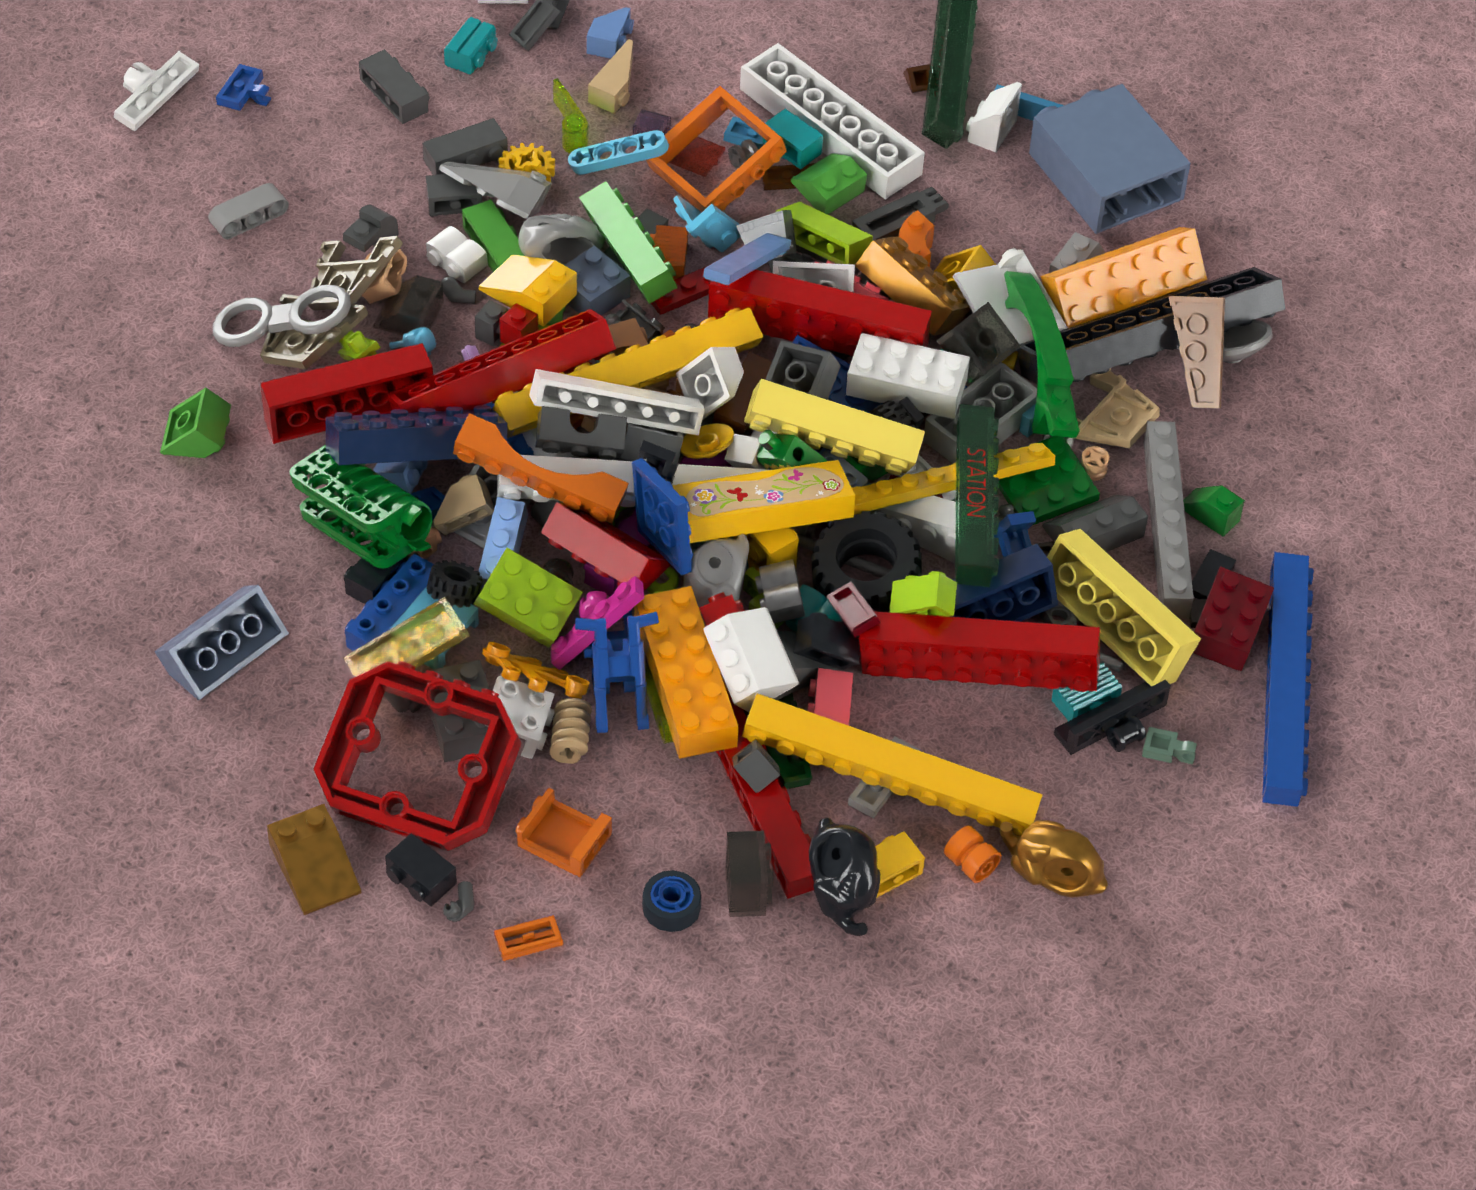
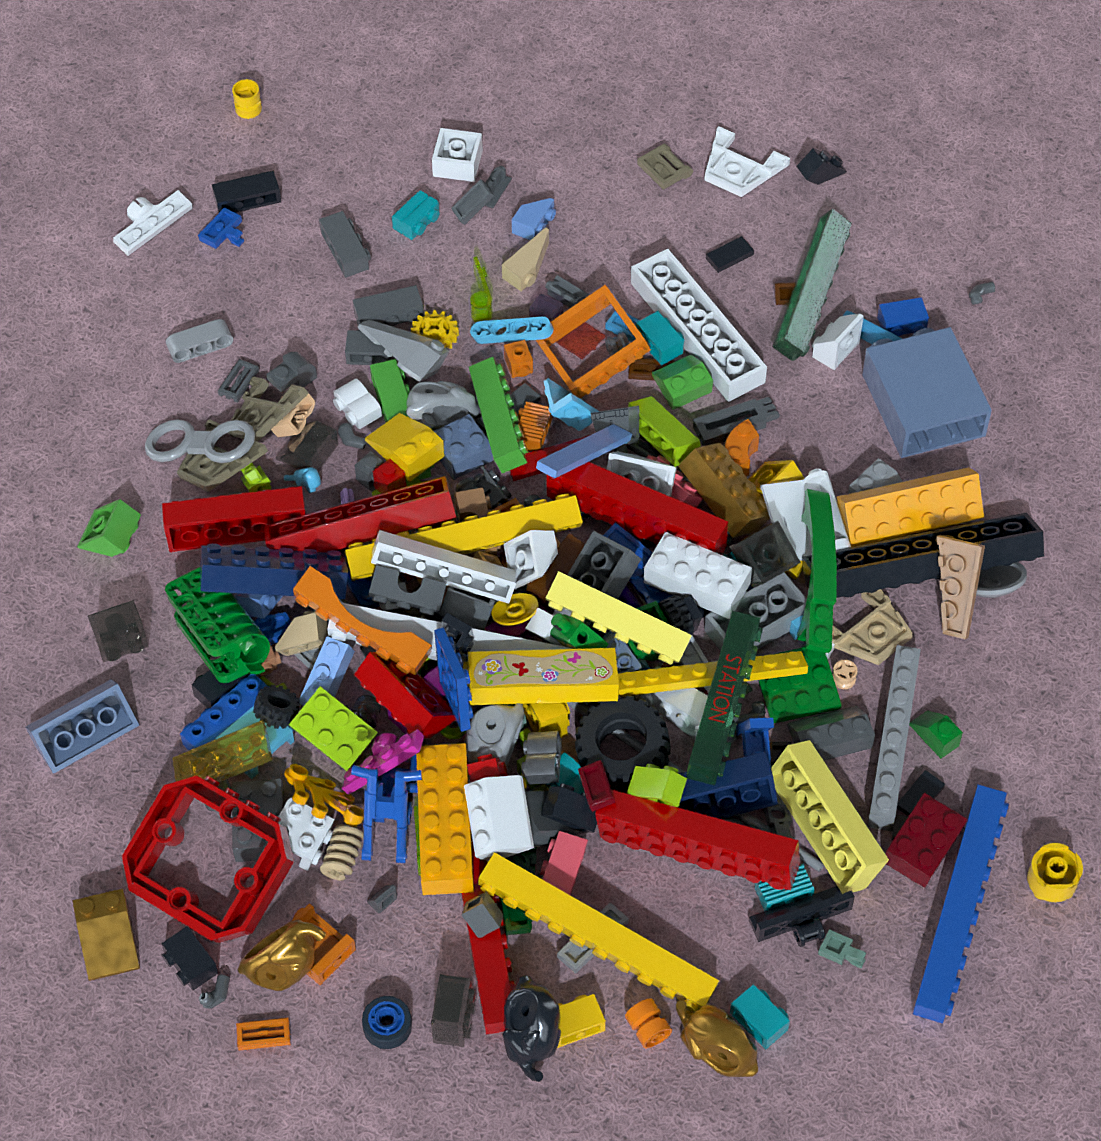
camera: 15 degrees right, 5 degrees up
none -> clear smoke brick [88,600,149,663]
none -> black brick [211,170,281,214]
none -> dark grey tile [218,359,259,403]
none -> pearl gold piece [238,920,326,991]
none -> dark grey slope [367,885,397,913]
none -> orange brick [504,340,533,378]
none -> dark grey hinge [545,275,590,308]
none -> black tile [706,236,754,273]
none -> teal brick [730,984,790,1050]
none -> blue brick [877,297,929,337]
none -> dark grey arm [969,282,995,305]
none -> yellow brick [1027,843,1083,902]

